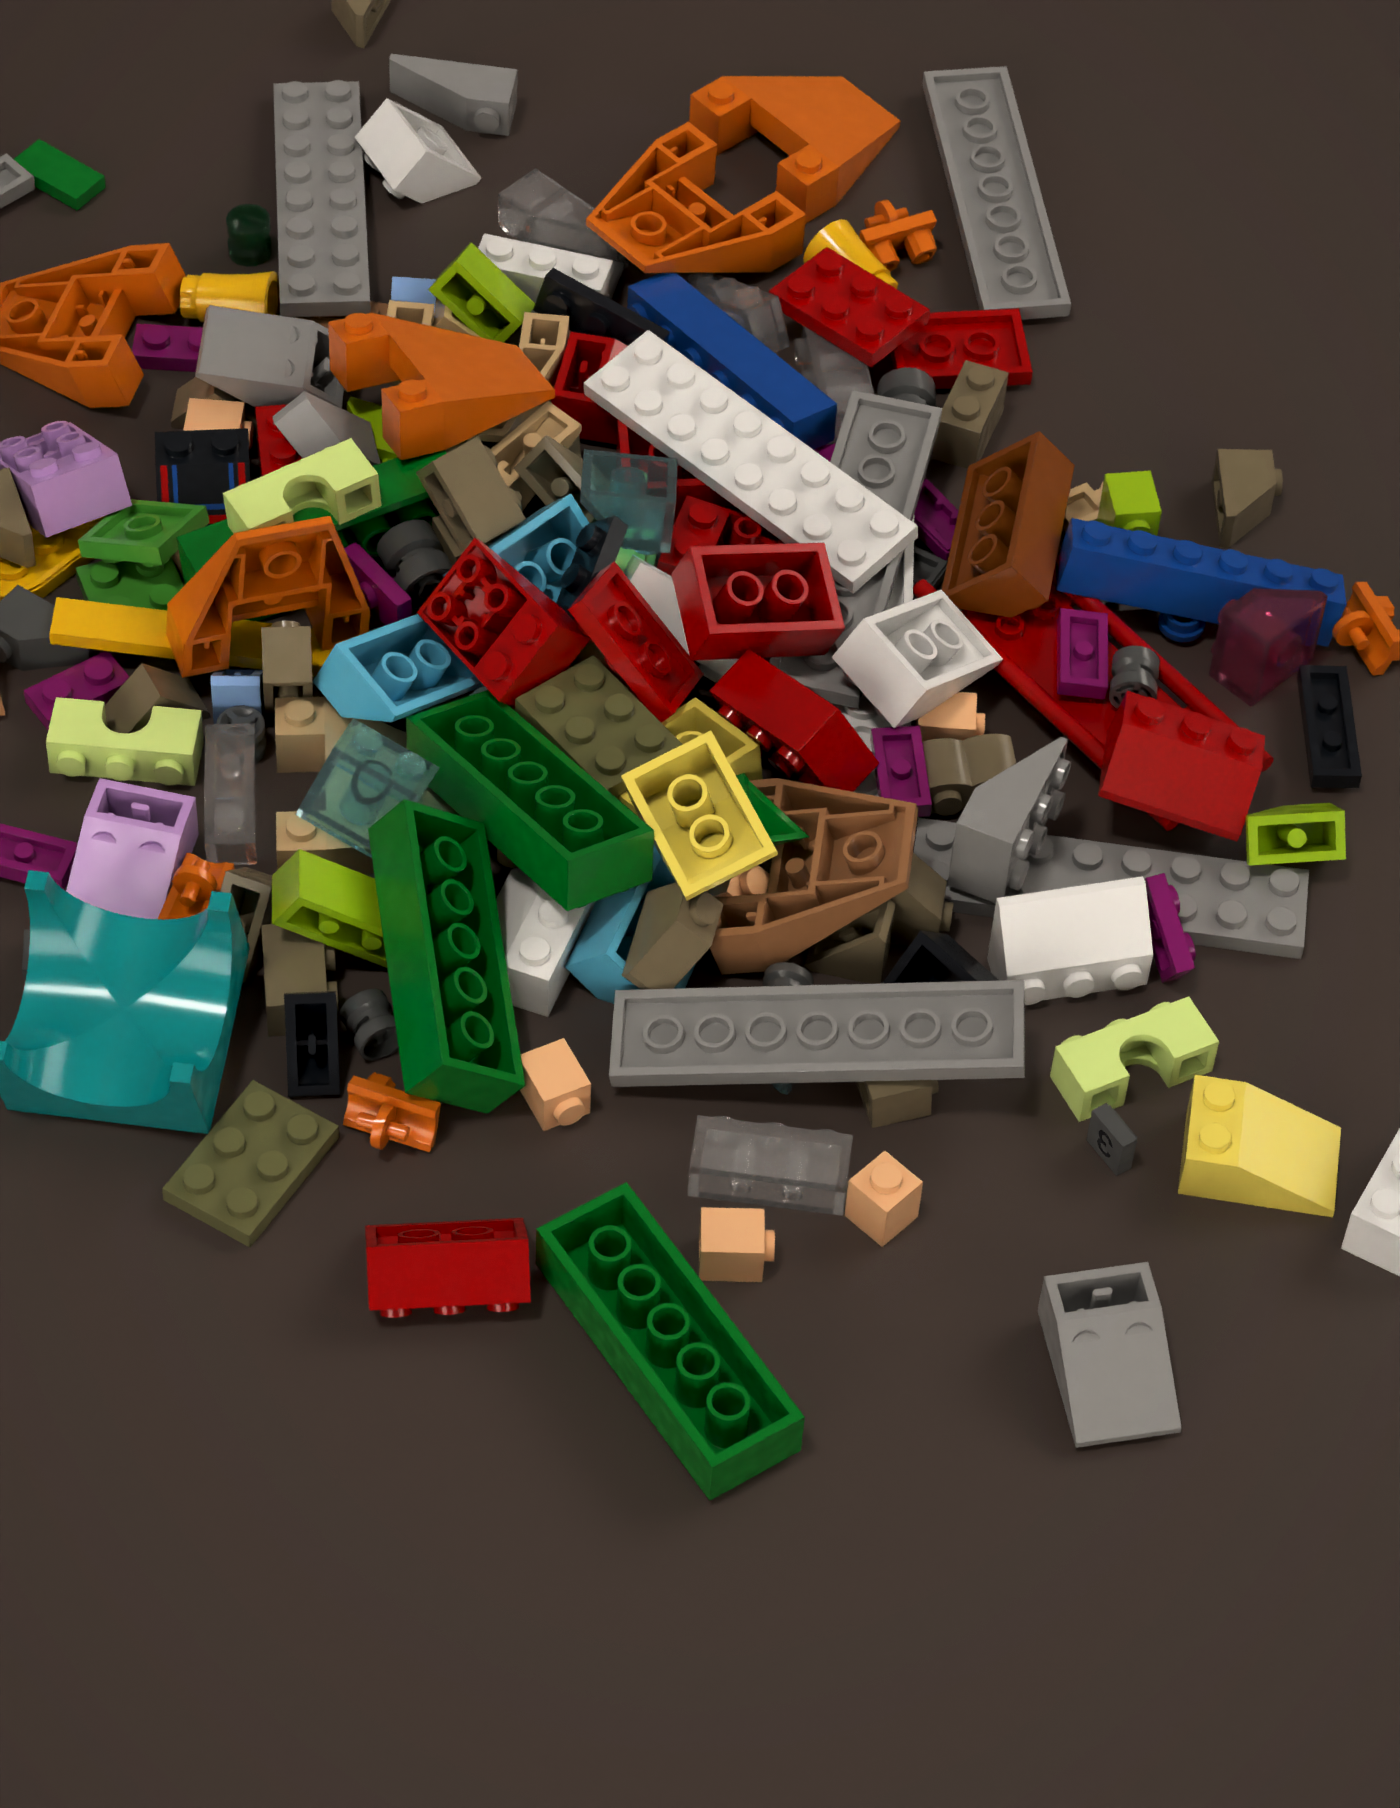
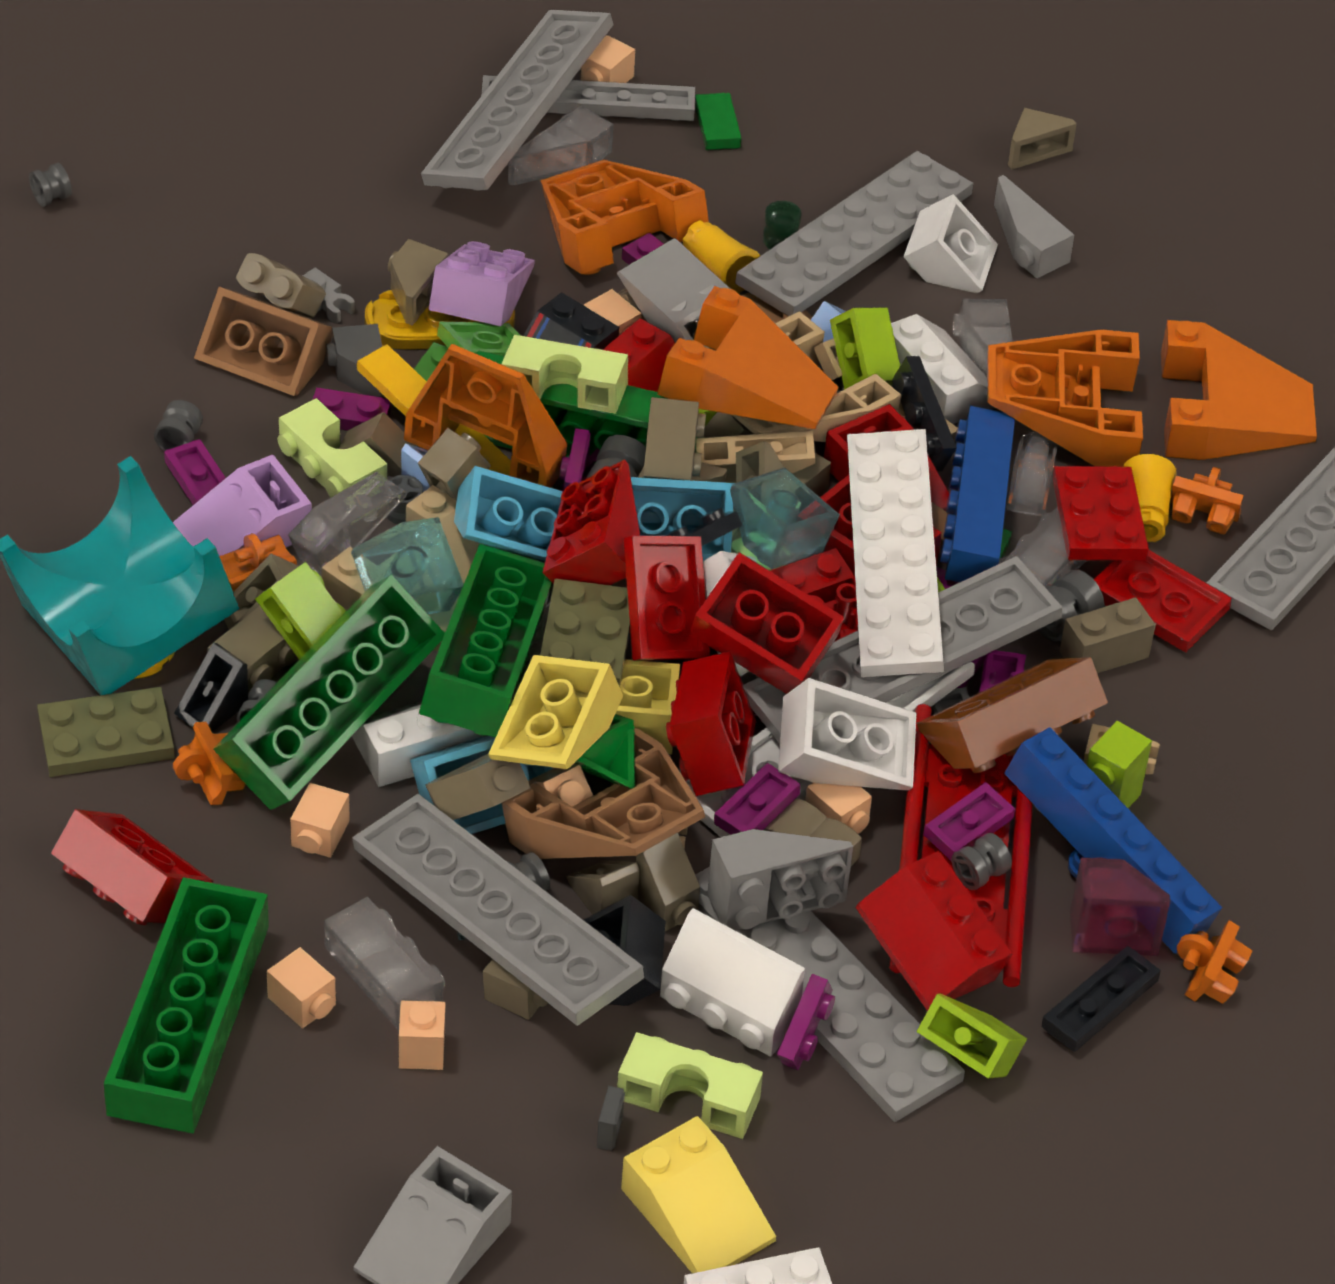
camera: 45 degrees right, 5 degrees down
light grey slope [272,391,380,466] -> none
dark tan slope [1211,449,1283,548] -> none

